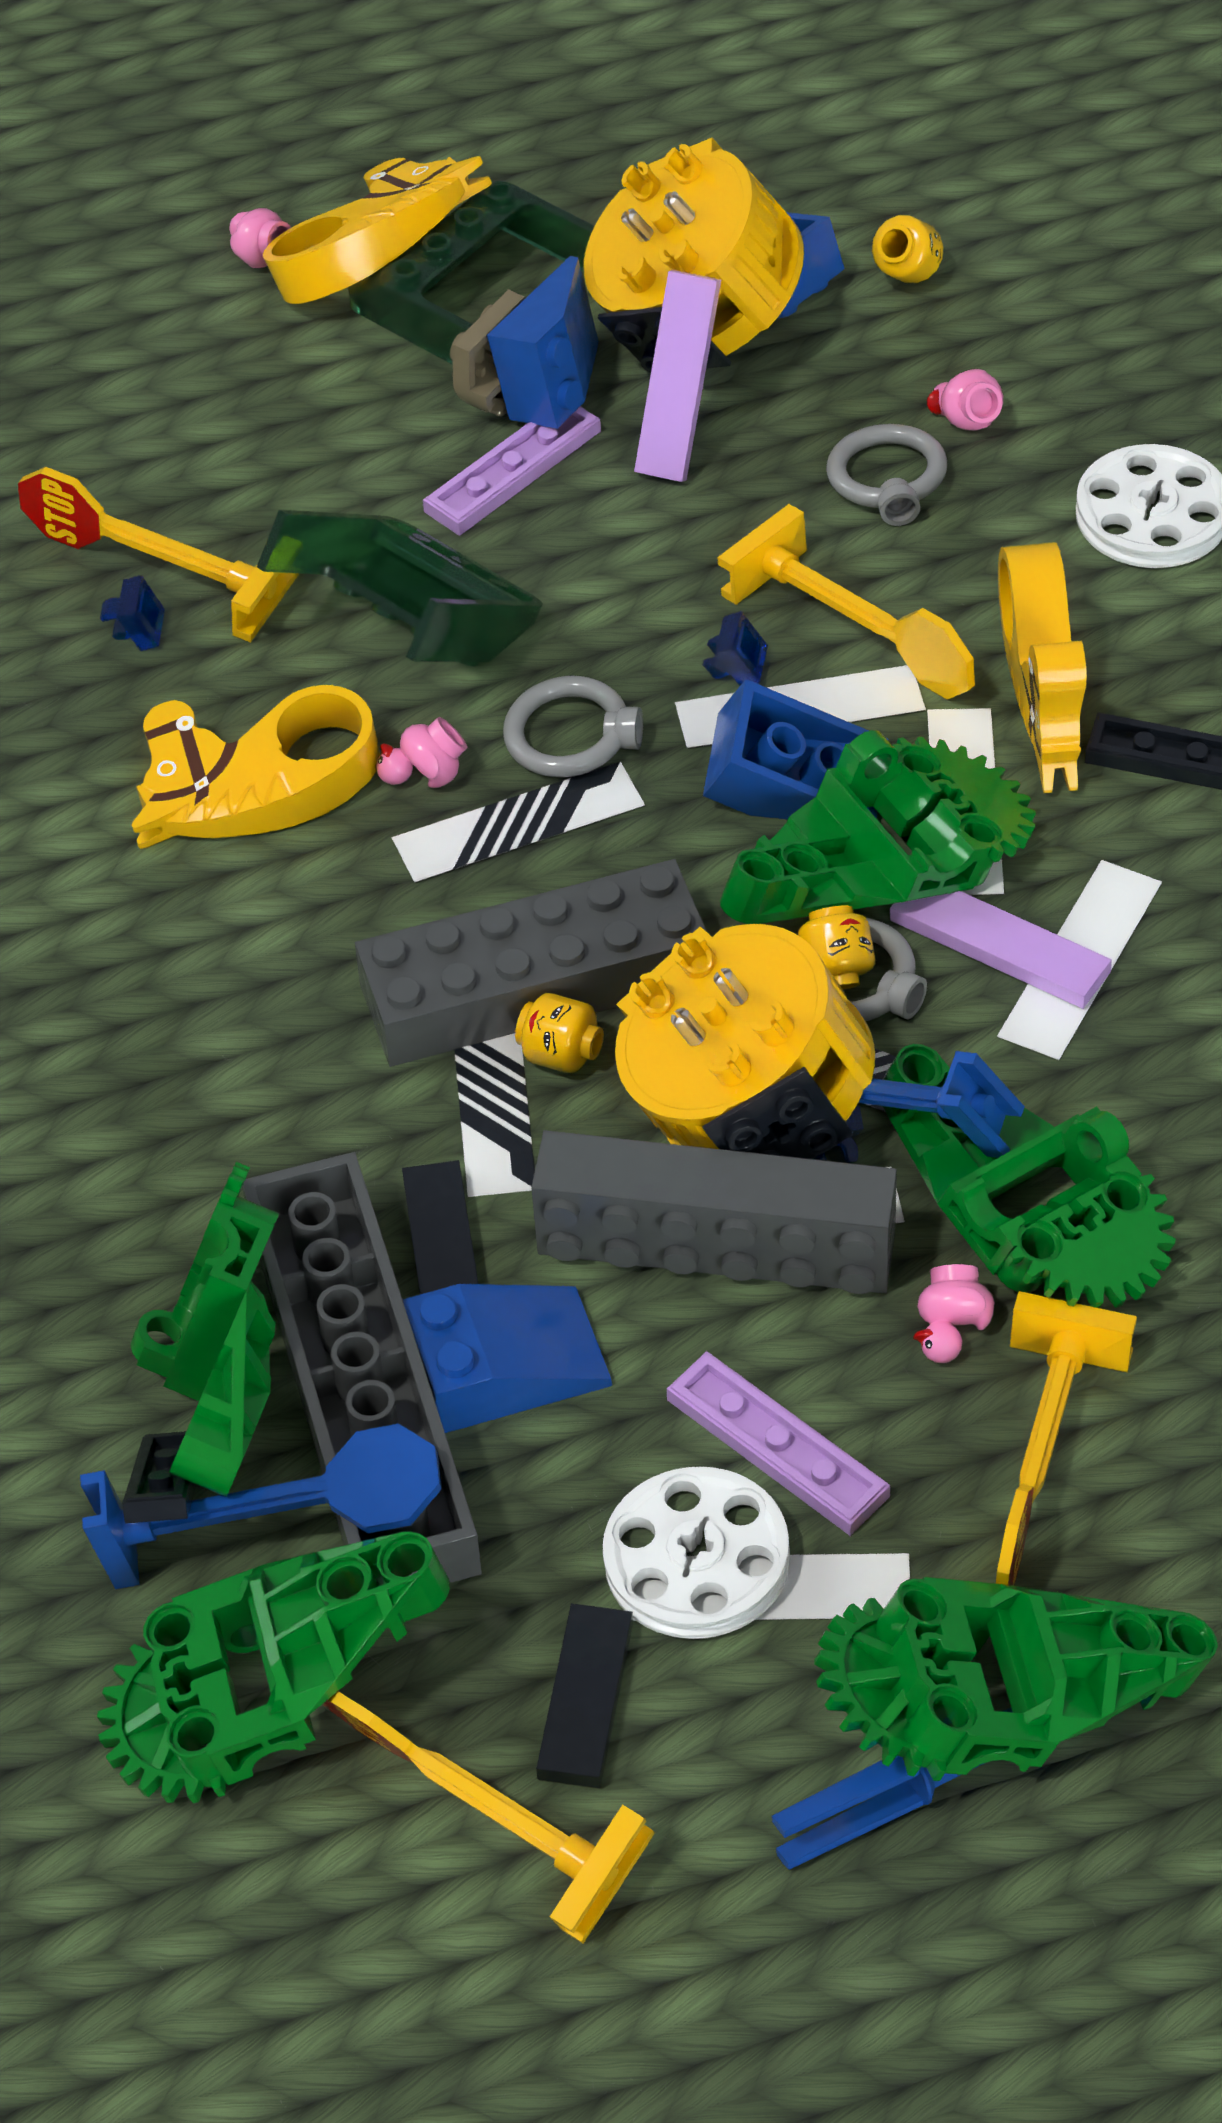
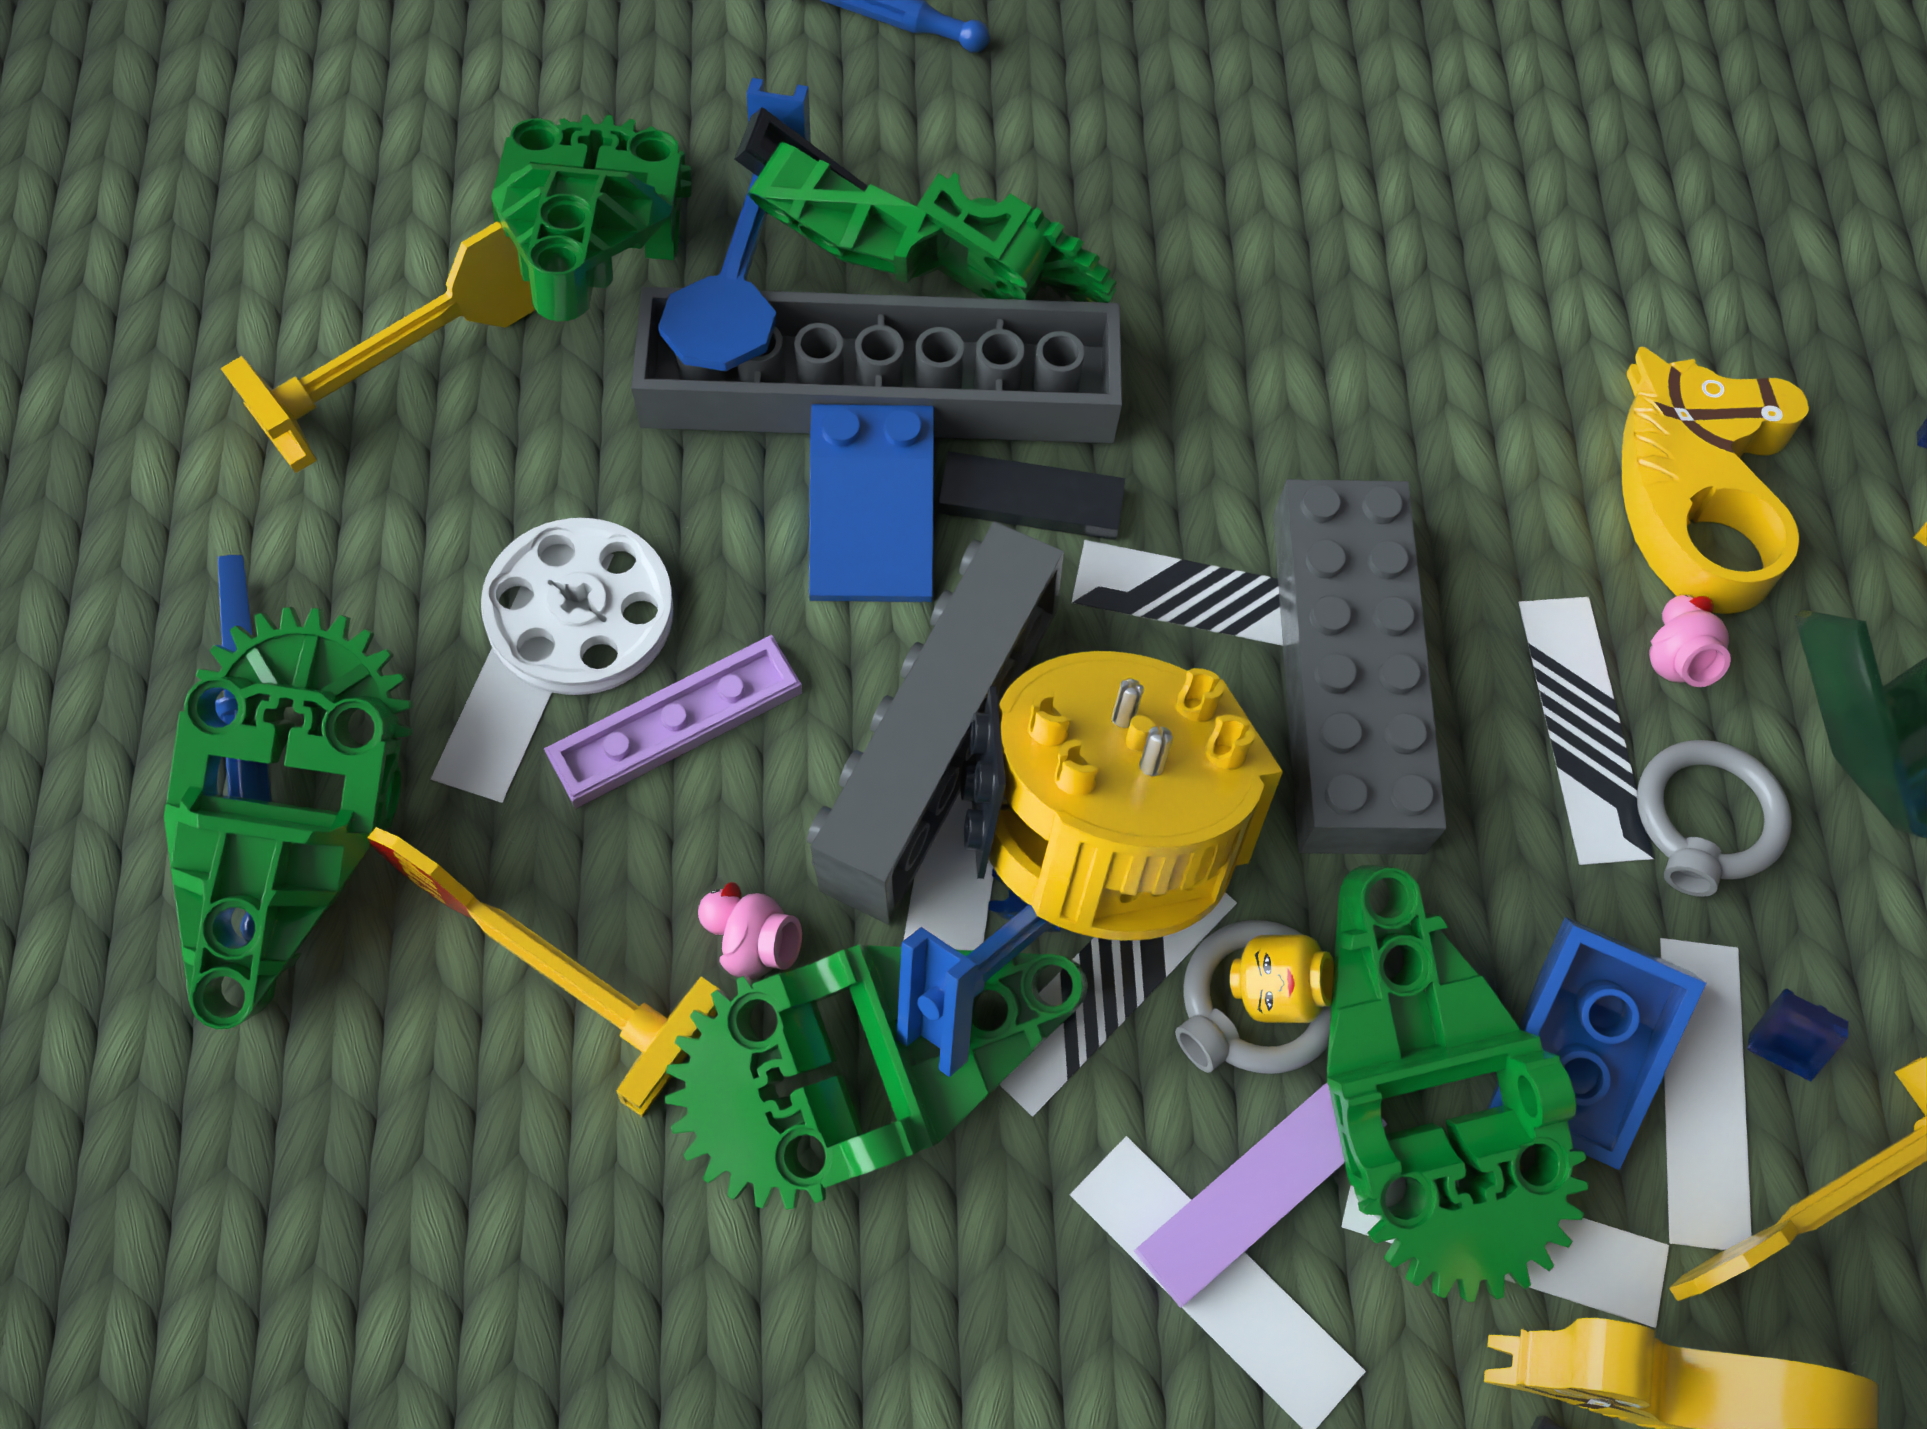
camera: 100 degrees right, 15 degrees up
yellow head [515,993,604,1073] -> none
black tile [536,1603,633,1788] -> none

